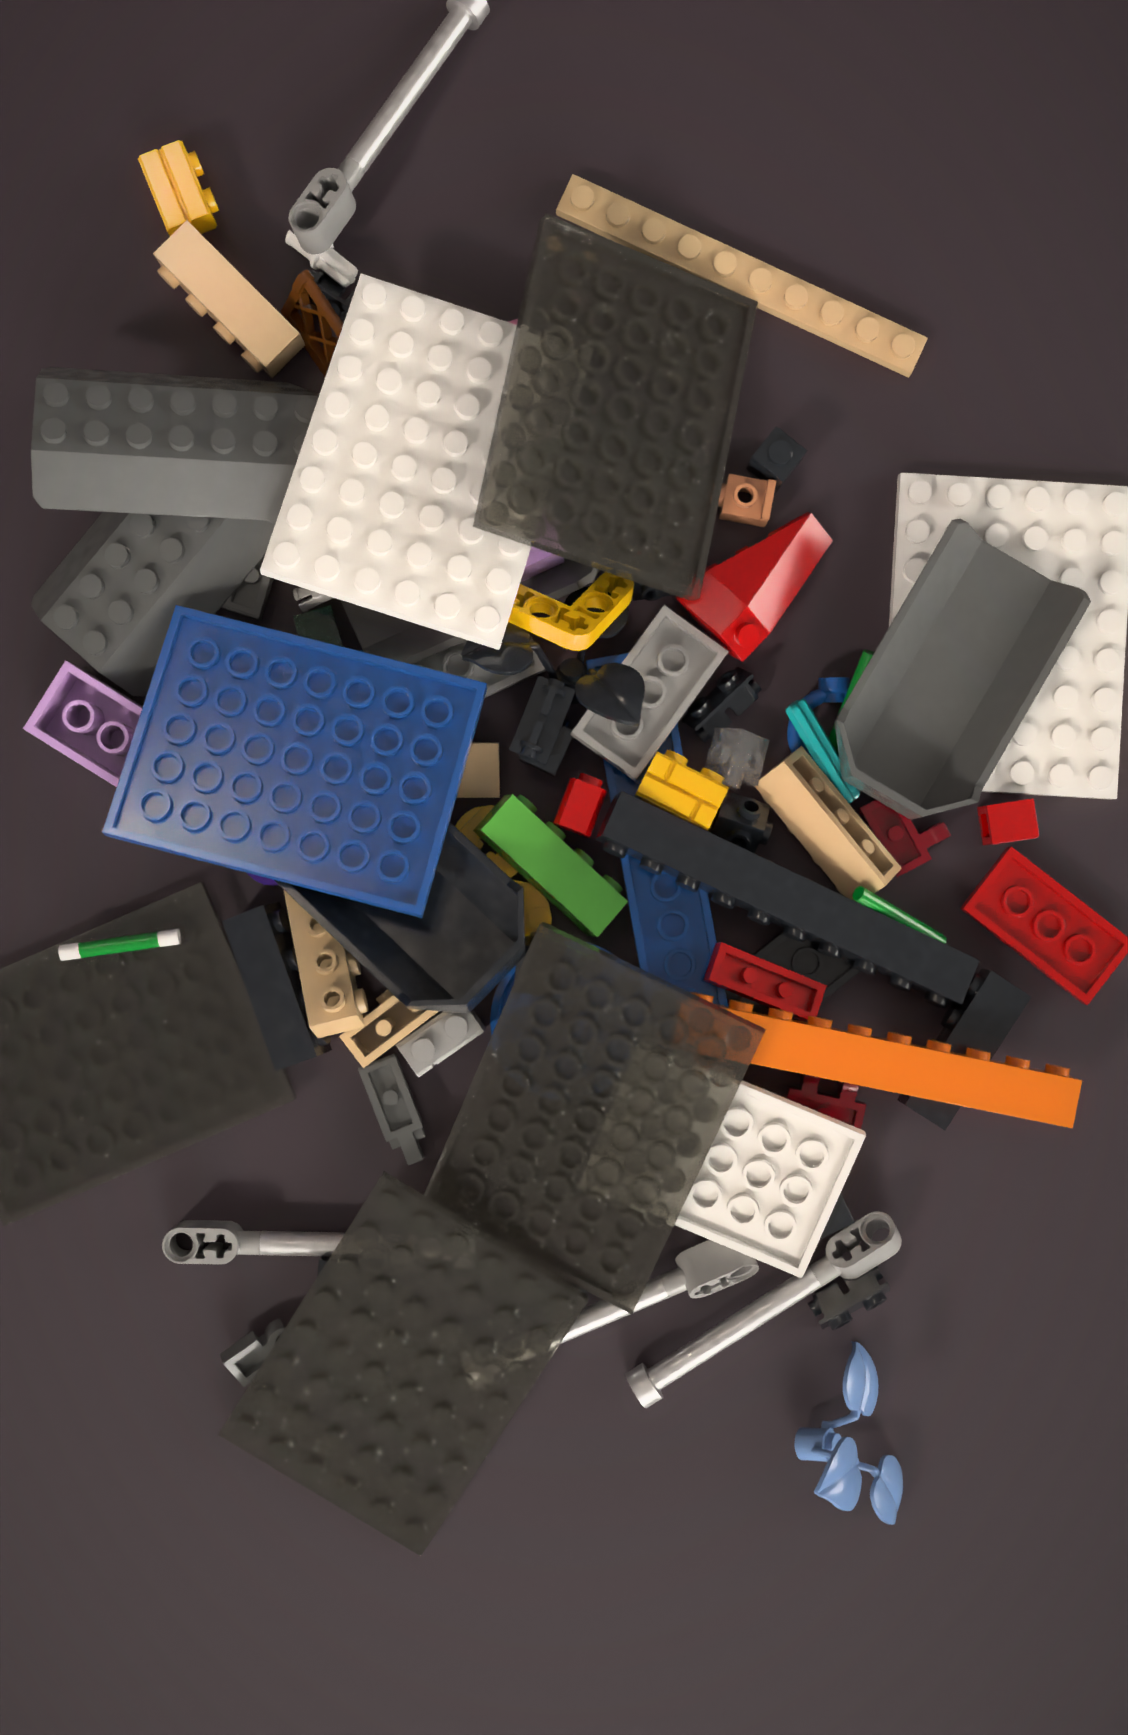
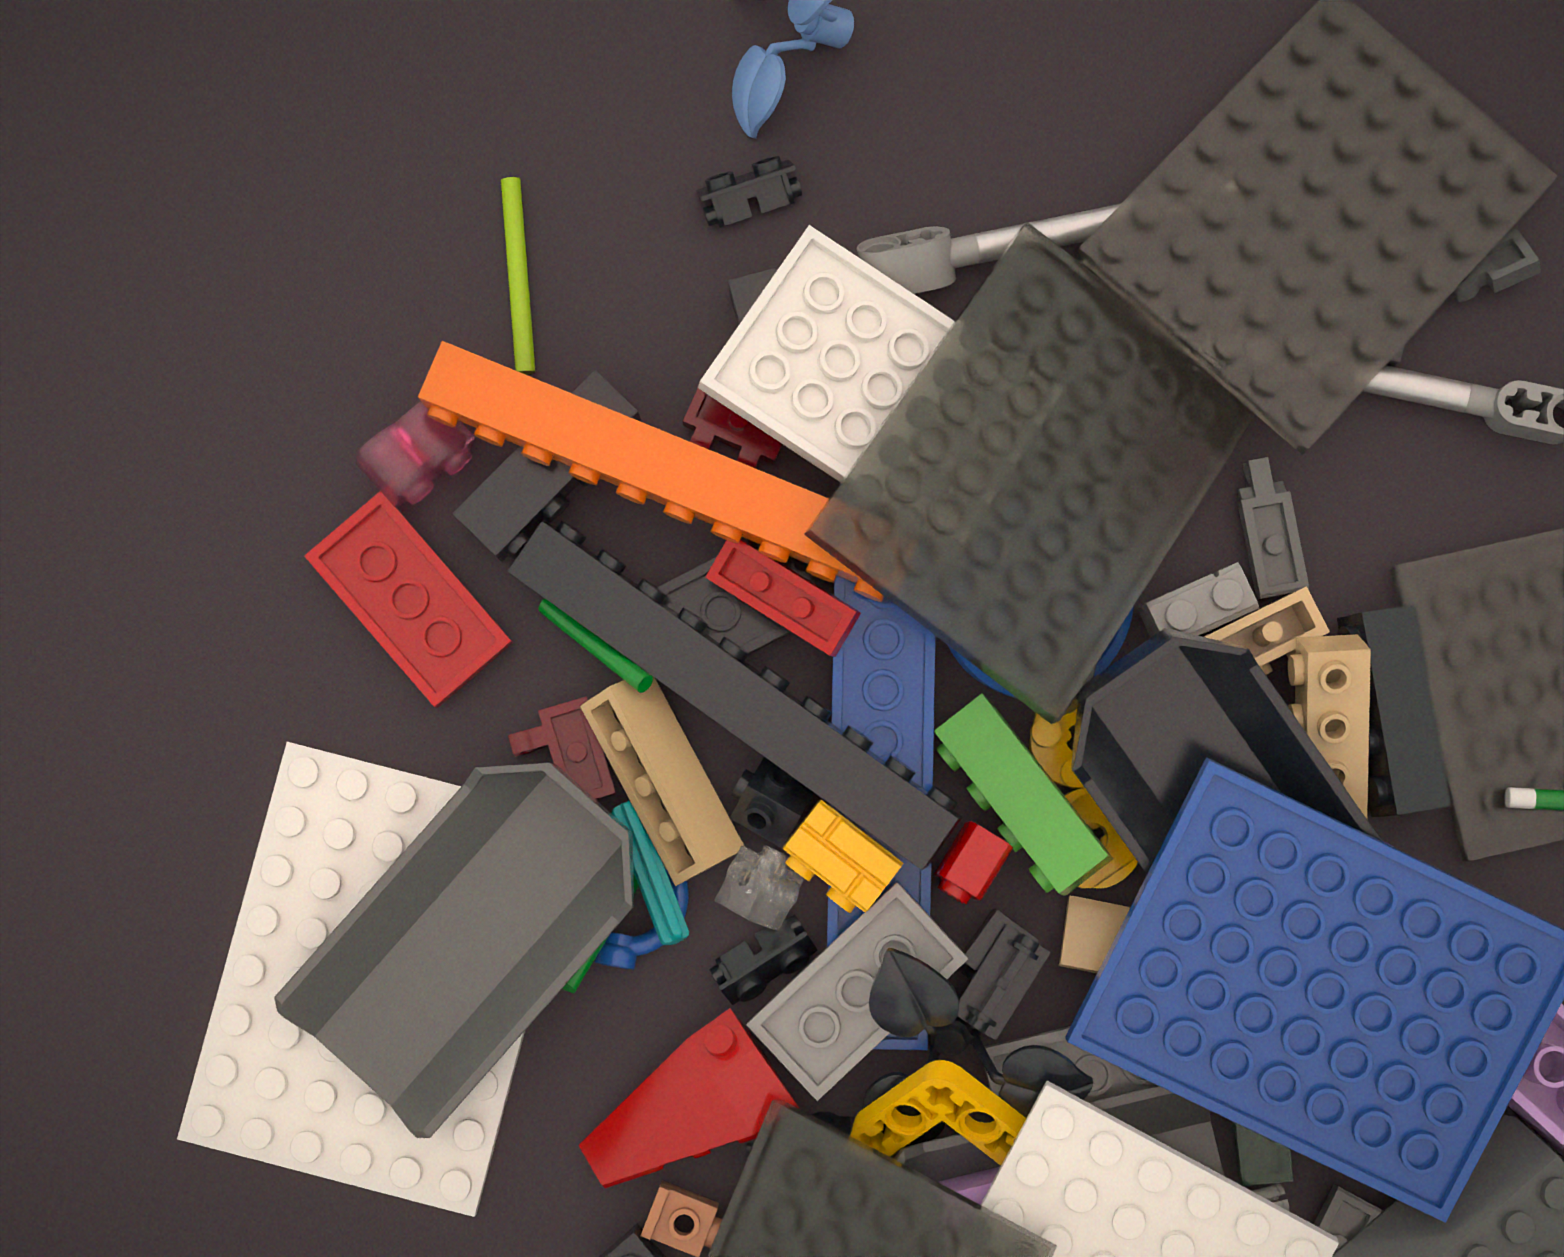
camera: 170 degrees left, 5 degrees down
flat silver piece [625,1211,902,1409] -> none
red panel [977,798,1039,845] -> none
none -> clear pink brick [356,402,475,508]
none -> lime bar [501,177,536,375]

